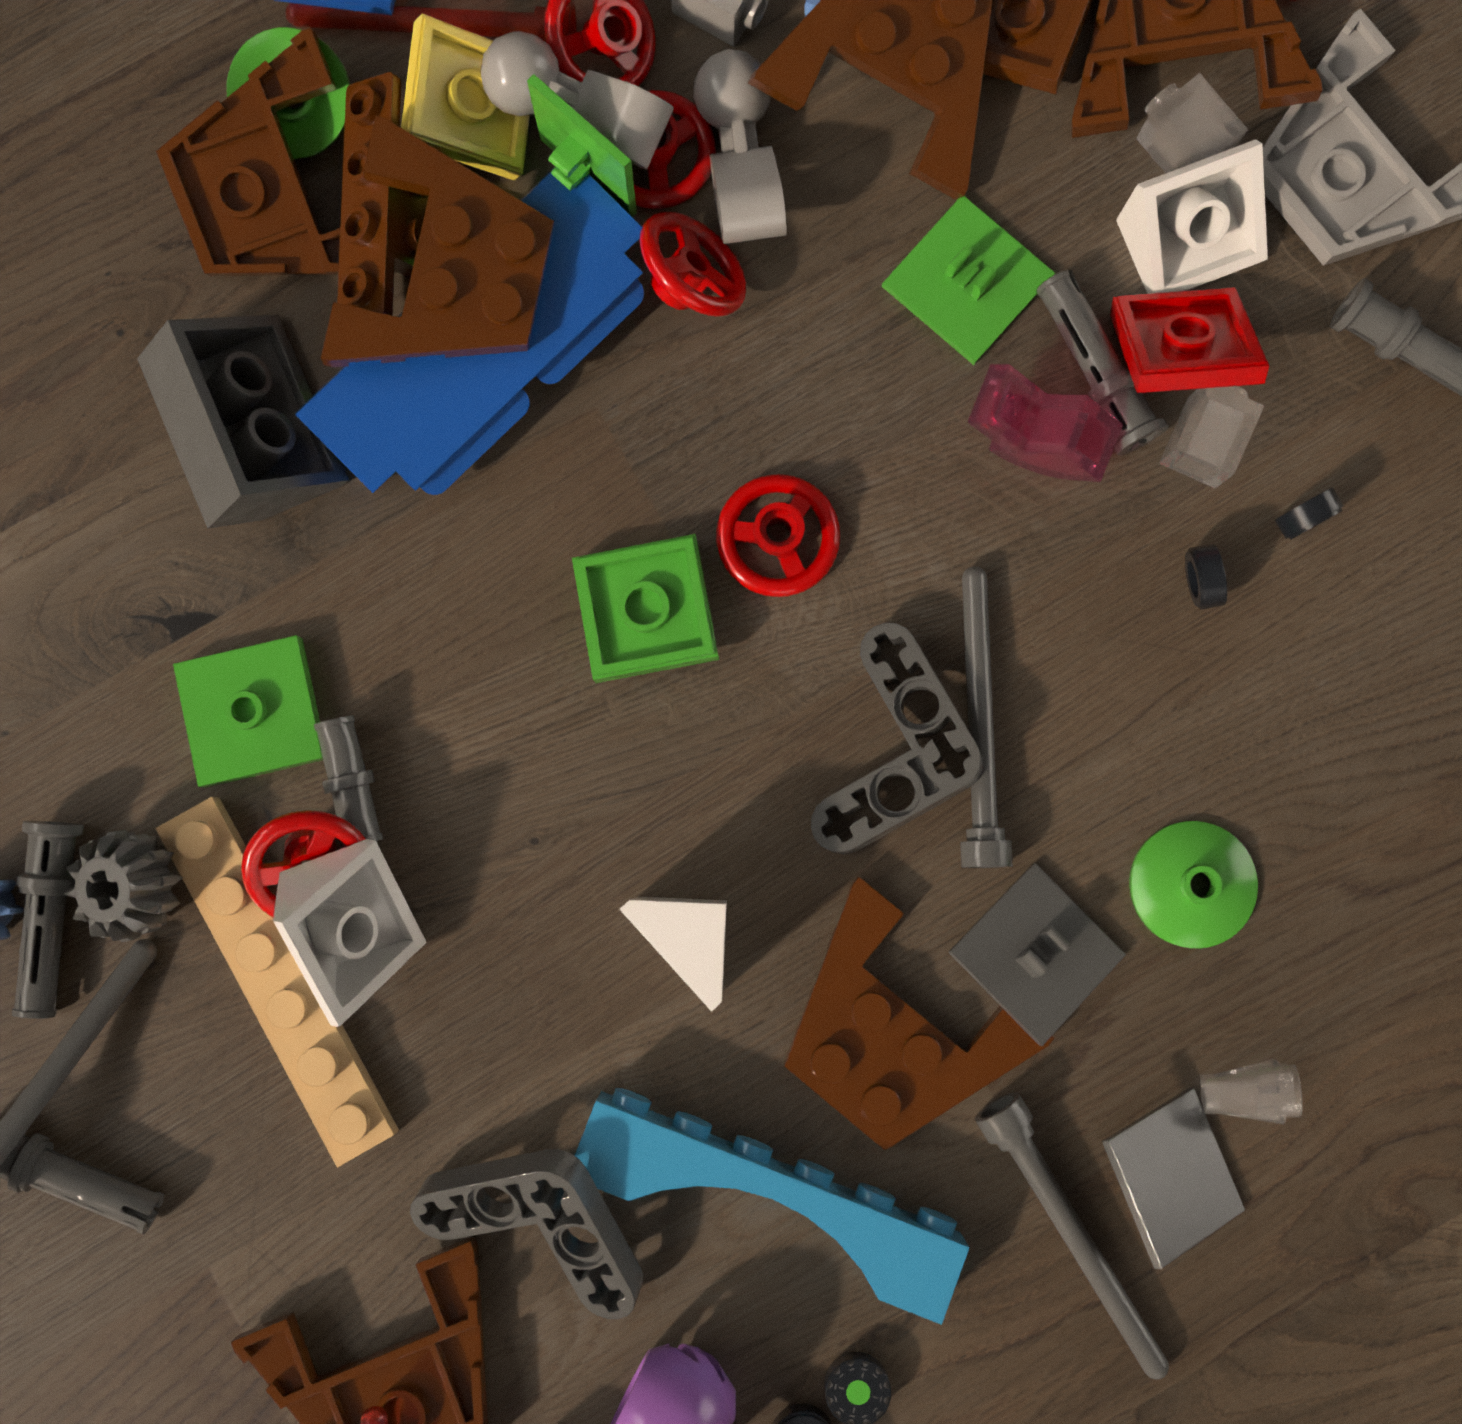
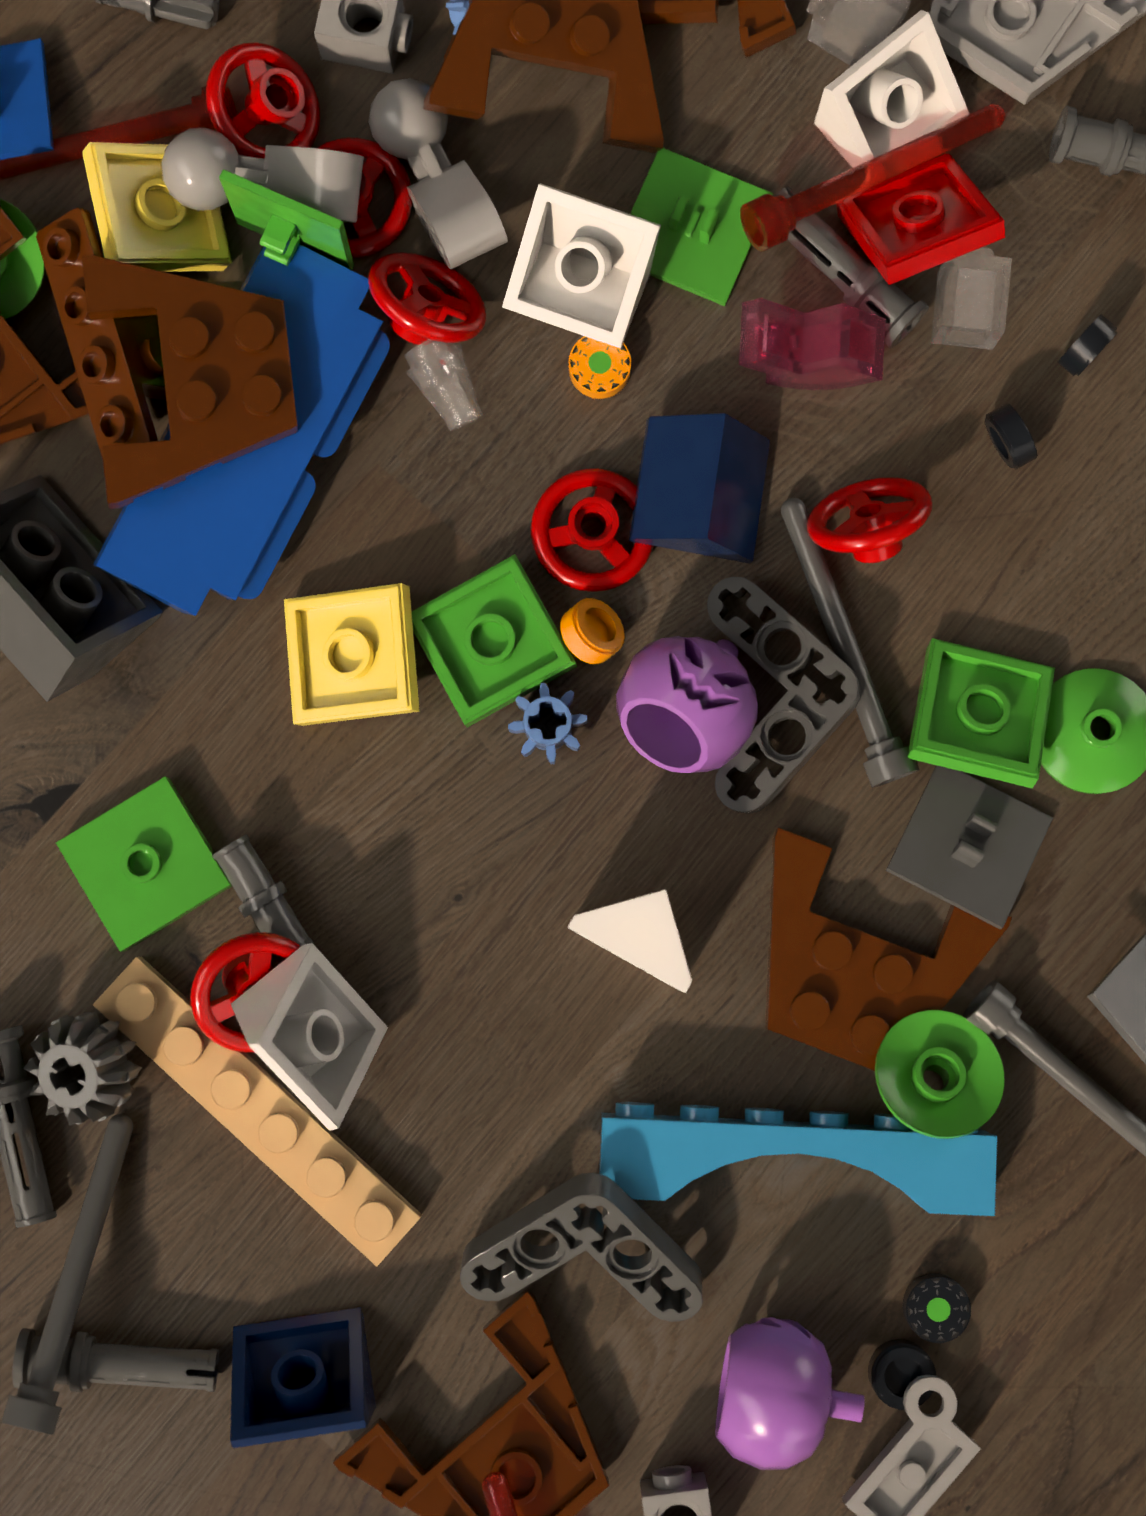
camera: 20 degrees left, 0 degrees up
none -> dark blue slope [230,1307,376,1448]
none -> light yellow plate [284,583,420,726]
none -> clear cone [404,339,483,432]
none -> white slope [502,183,661,348]
none -> medium blue gear [508,683,587,765]
none -> light orange tile [560,598,625,664]
none -> light orange tile [569,336,631,399]
none -> medium lavender piece [616,636,758,773]
none -> dark blue slope [629,413,770,564]
none -> clear red piece [740,104,1006,252]
none -> red piece [807,477,933,563]
none -> bright green dish [875,1010,1005,1139]
none -> bright green plate [908,638,1055,788]

